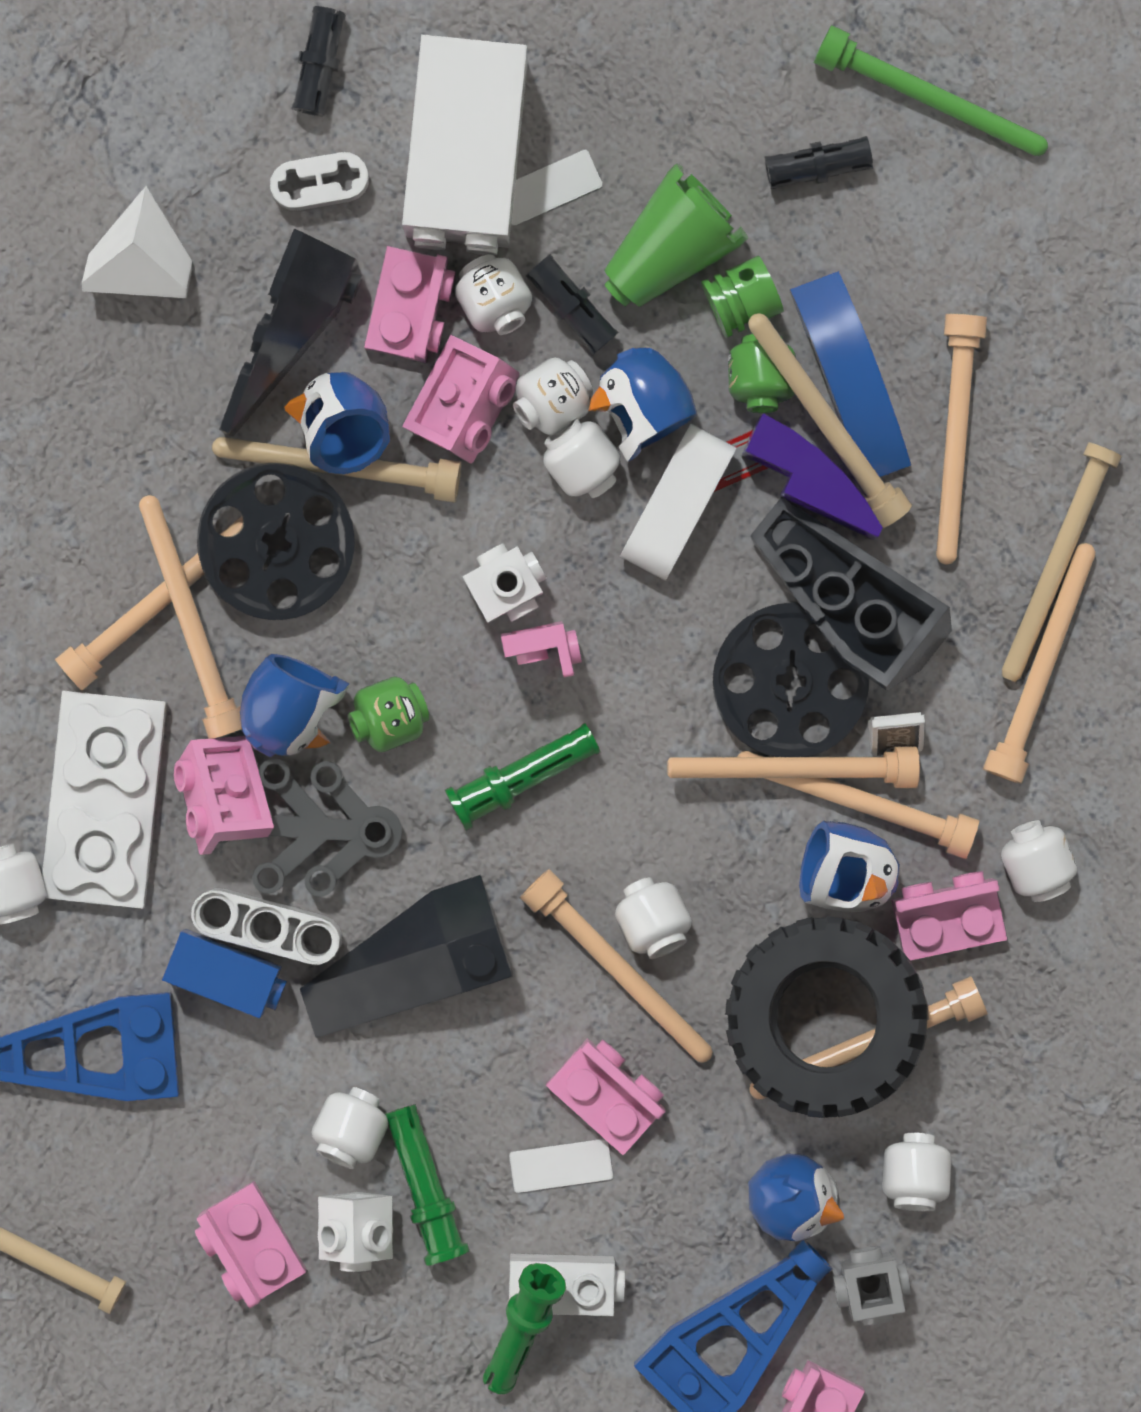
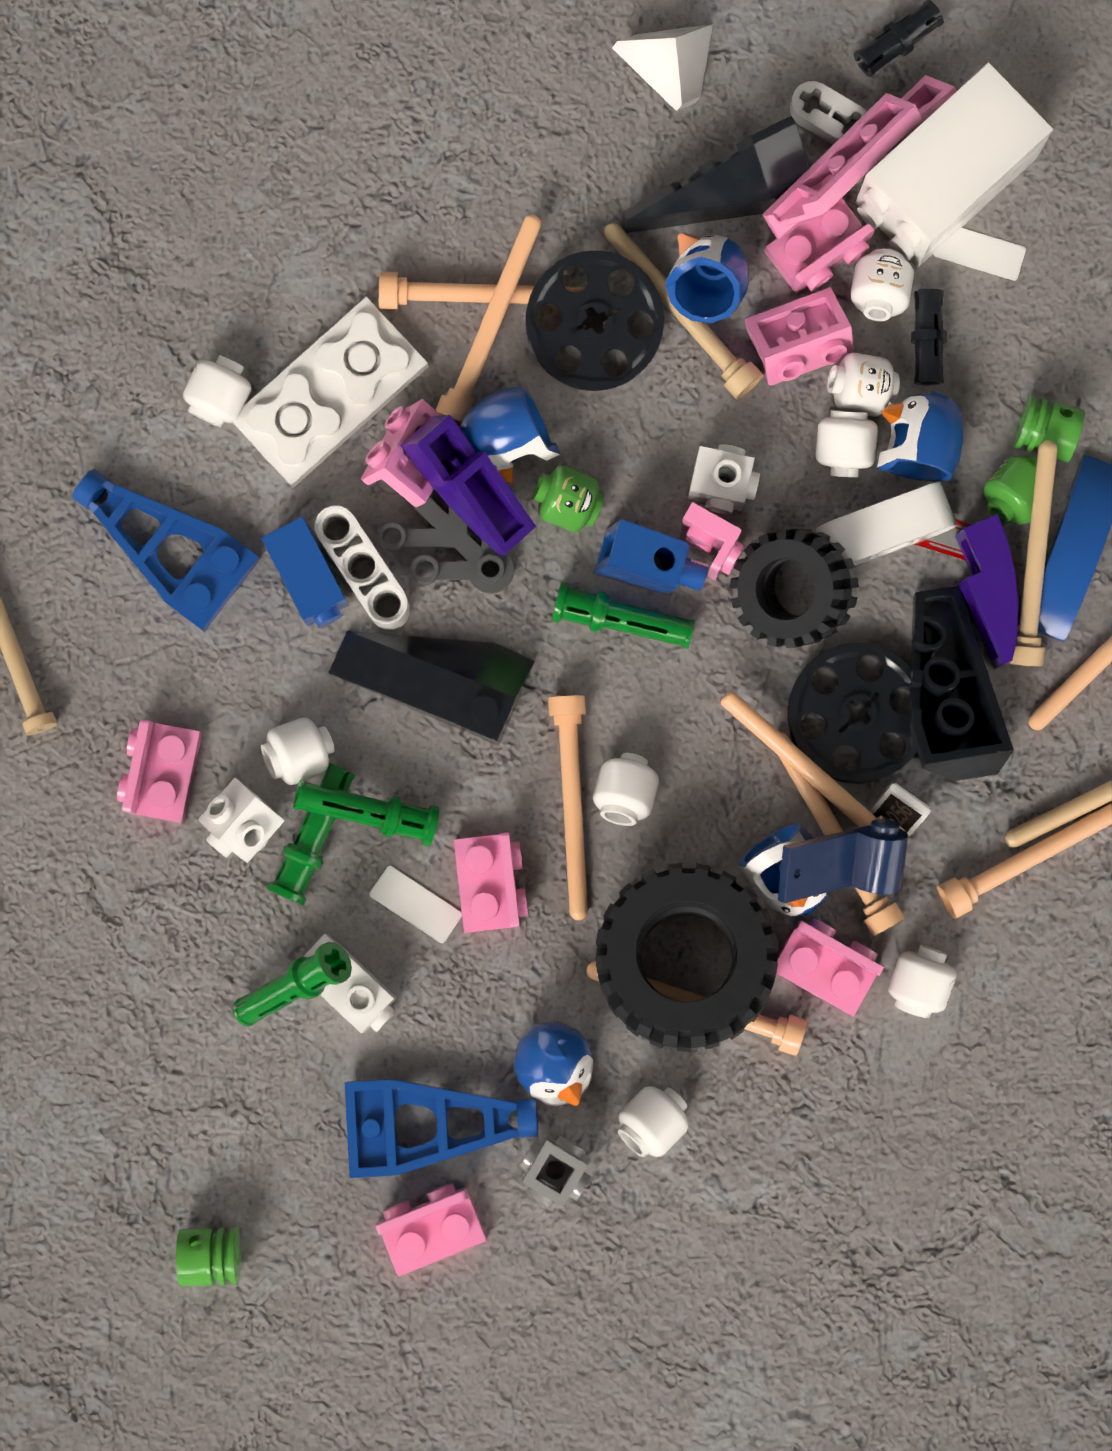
camera: 45 degrees right, 5 degrees down
bright green cone [604,164,749,307] -> none
none -> green pin [293,780,439,847]
none -> dark purple slope [400,415,536,556]
none -> blue torso [593,519,708,594]
none -> black tyre [730,528,859,648]
none -> bright pink wedge [762,75,957,239]
none -> dark blue door [778,819,908,903]

